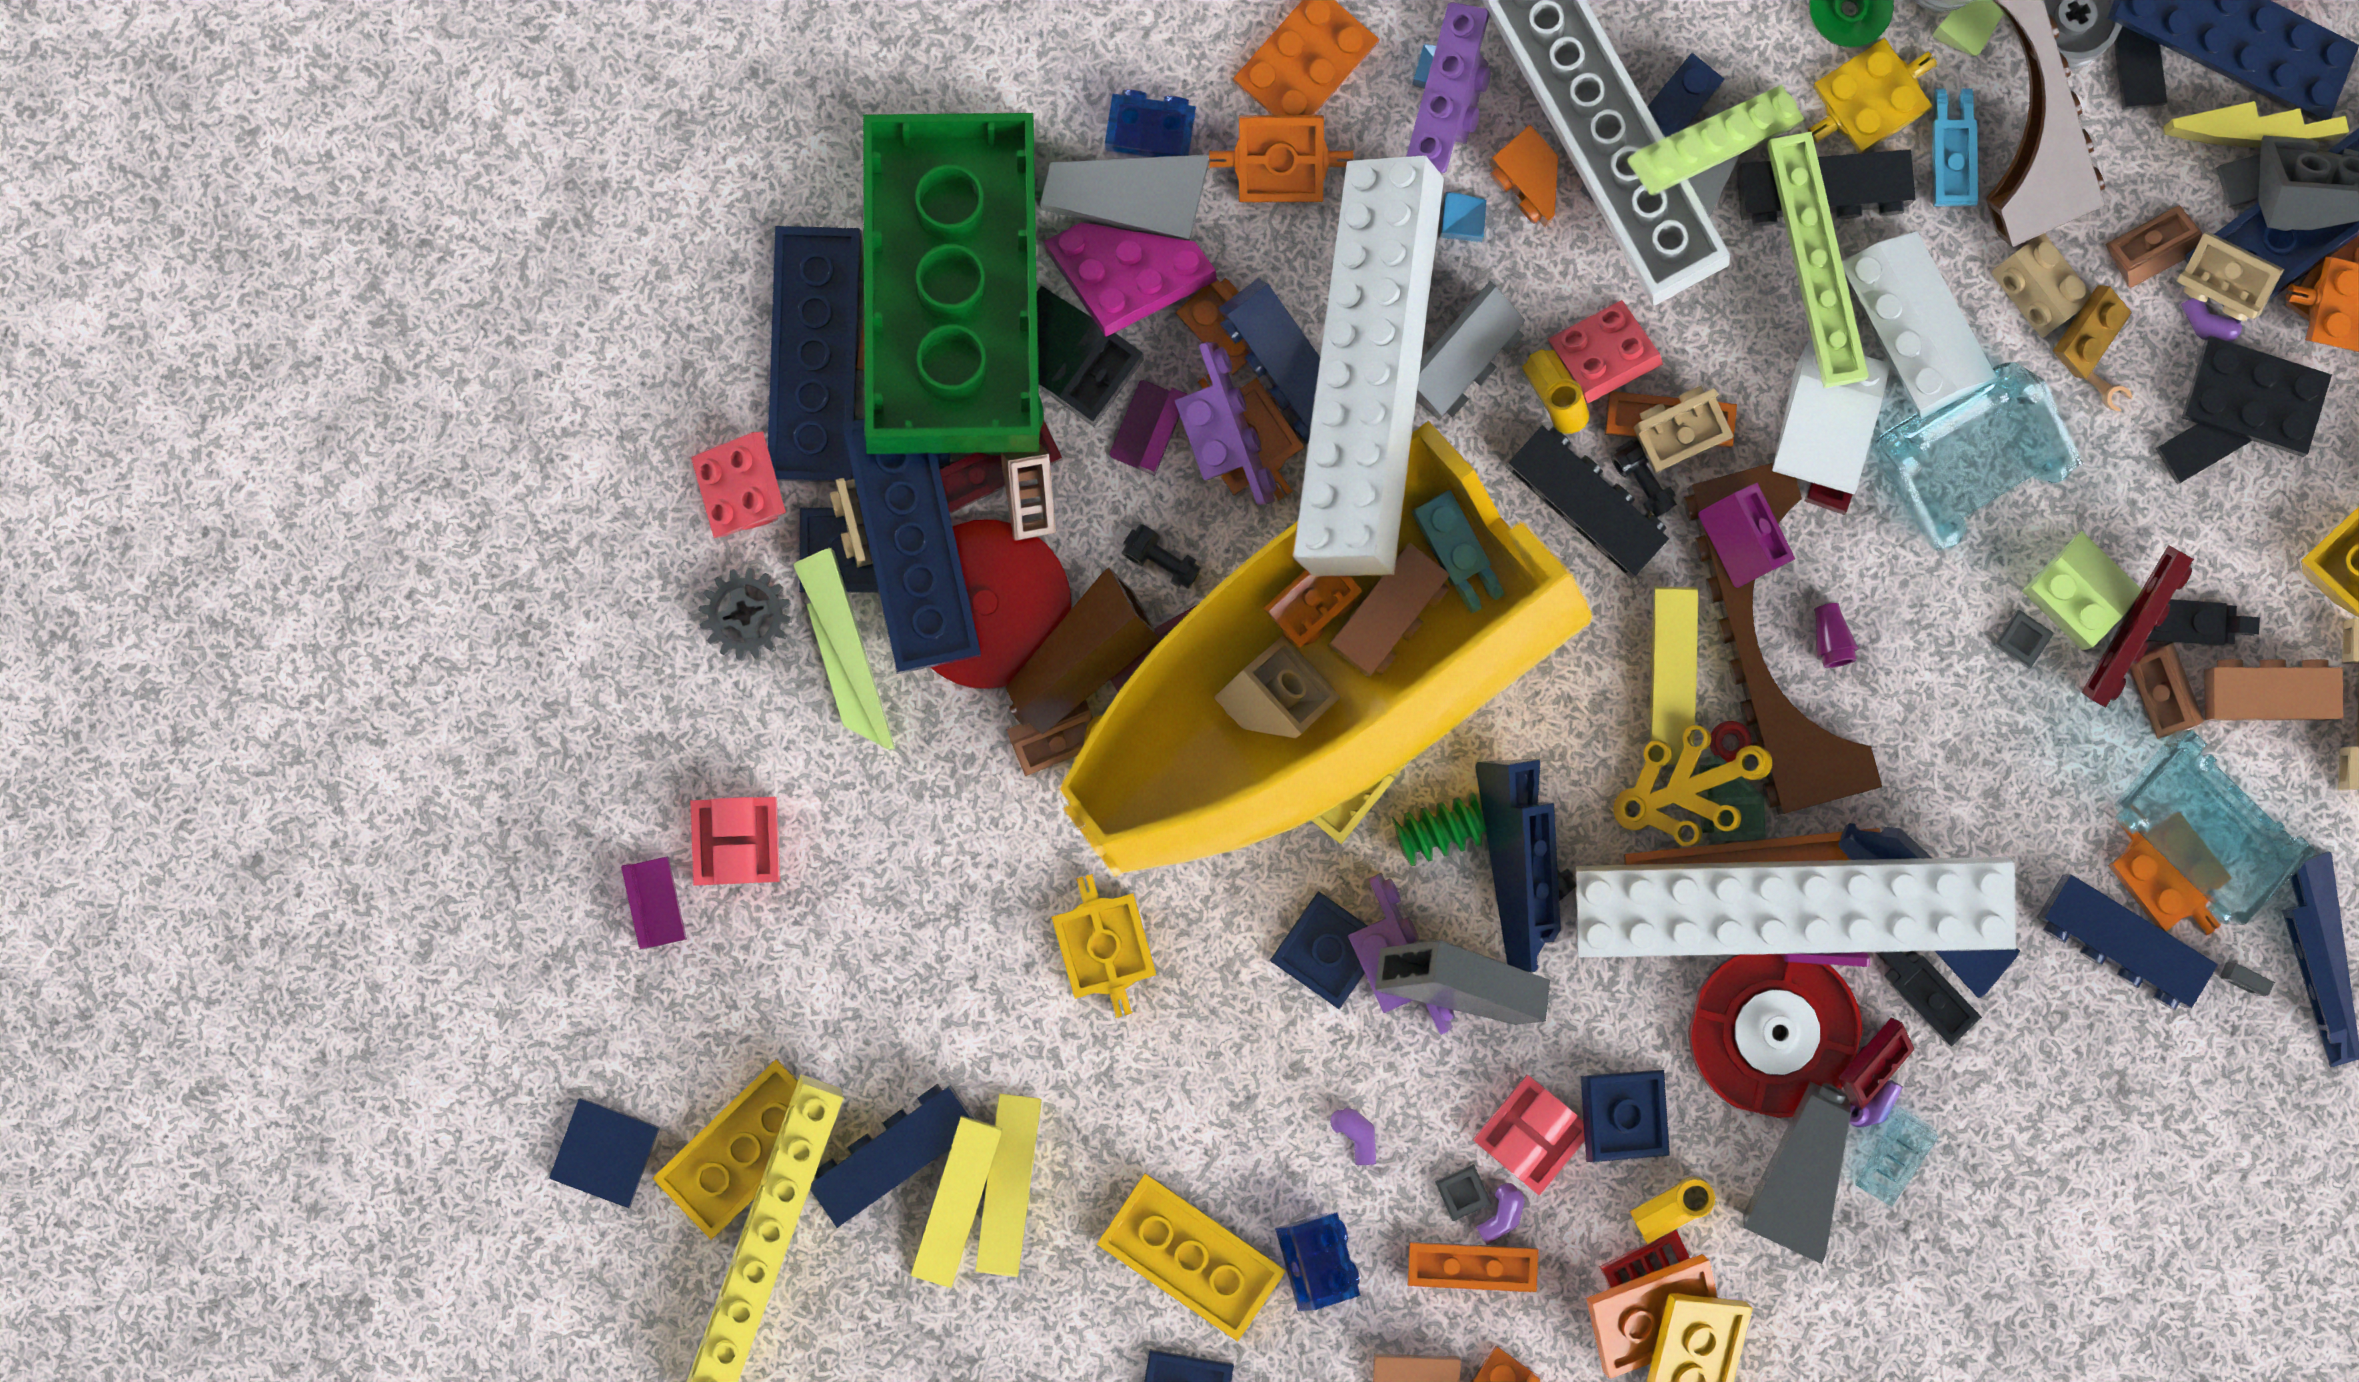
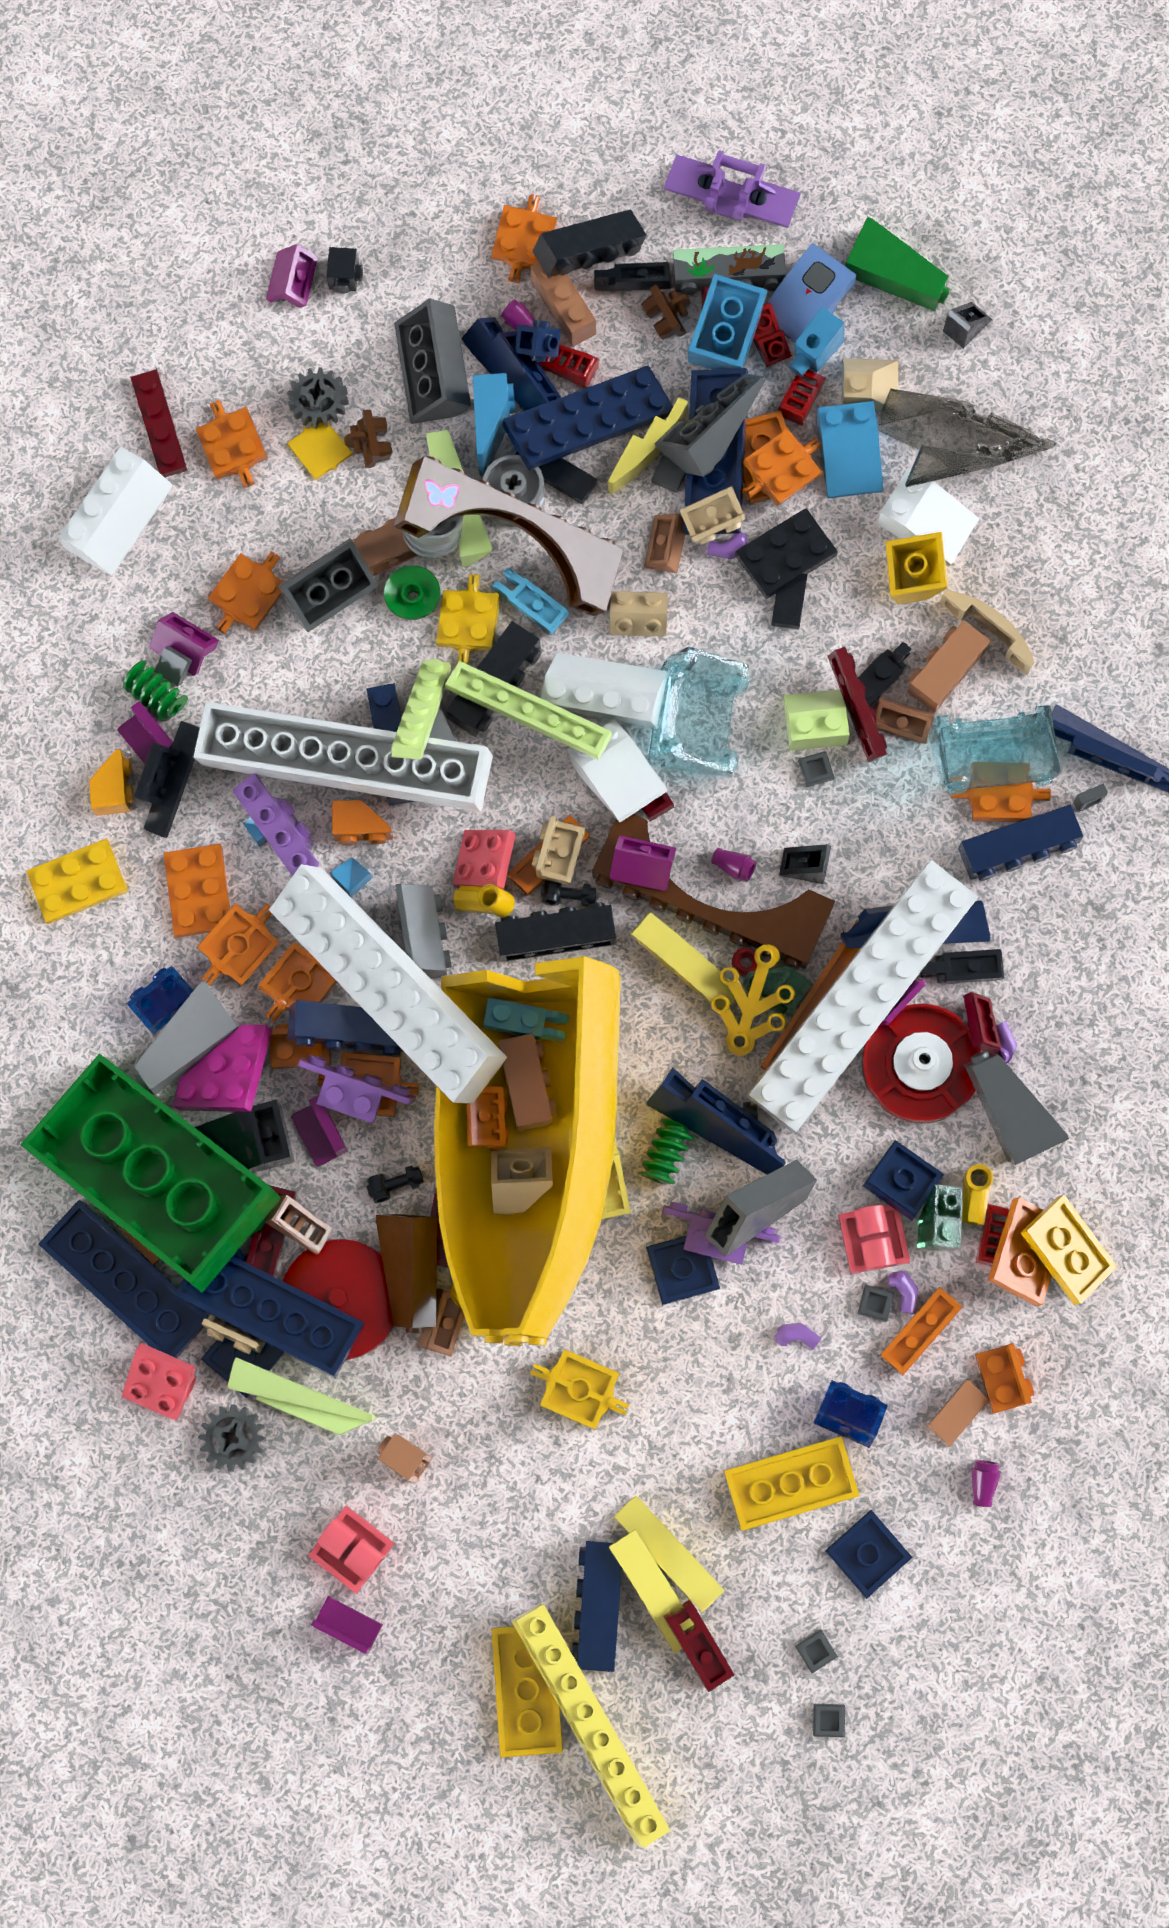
camera: 50 degrees left, 10 degrees down
dark blue tile [549,1098,660,1208] -> none
clear light blue slope [1855,1107,1939,1207] -> none
pearl gold plate [2053,285,2132,379] -> none
light nougat hand [2086,371,2132,411] -> none
none -> orange plate [259,942,337,1022]
none -> nougat brick [377,1433,433,1483]
none -> dark red plate [663,1599,735,1692]
none -> black slope [779,844,831,884]
none -> clear green slope [917,1184,963,1251]

